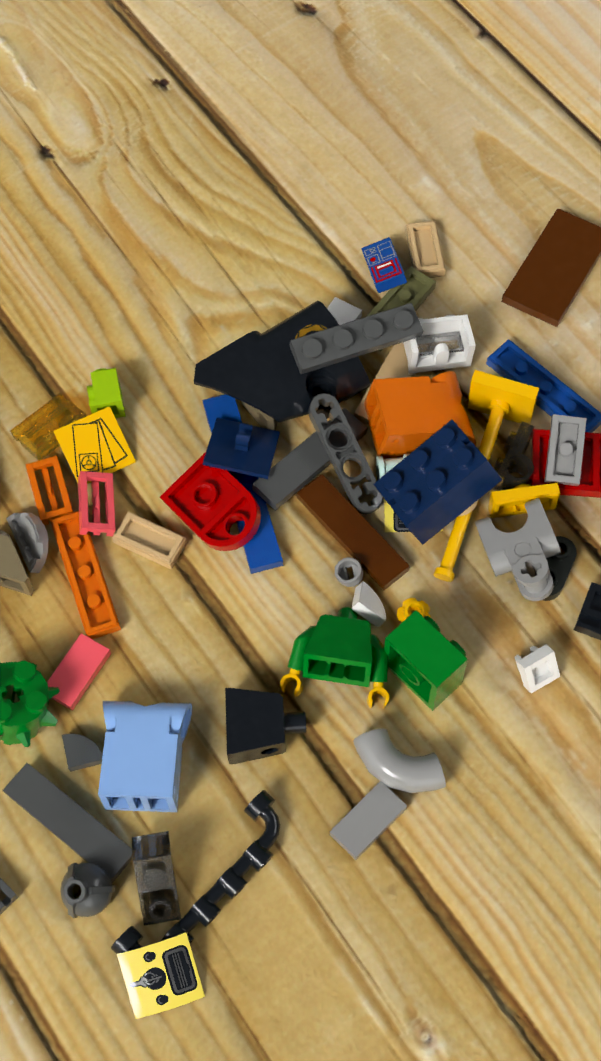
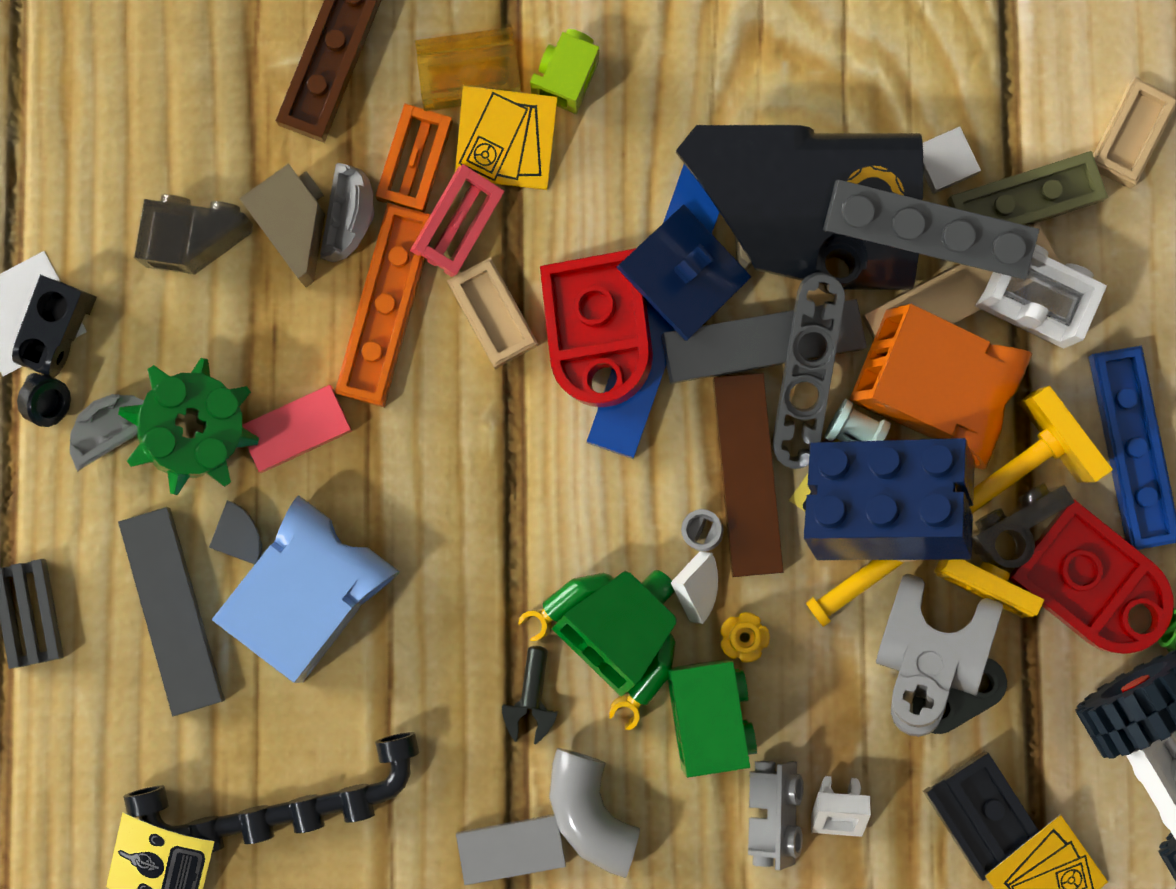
camera: 30 degrees right, 20 degrees up
dark grey piece [60,863,115,918] -> none
clear smoke slope [132,831,181,926] -> none
black torso [225,688,306,764] -> none
blue tile [361,237,407,293] -> none
light grey hinge [544,414,587,486] -> none
none -> pearl dark grey bar [502,646,558,744]
none -> light grey hinge [748,761,803,870]

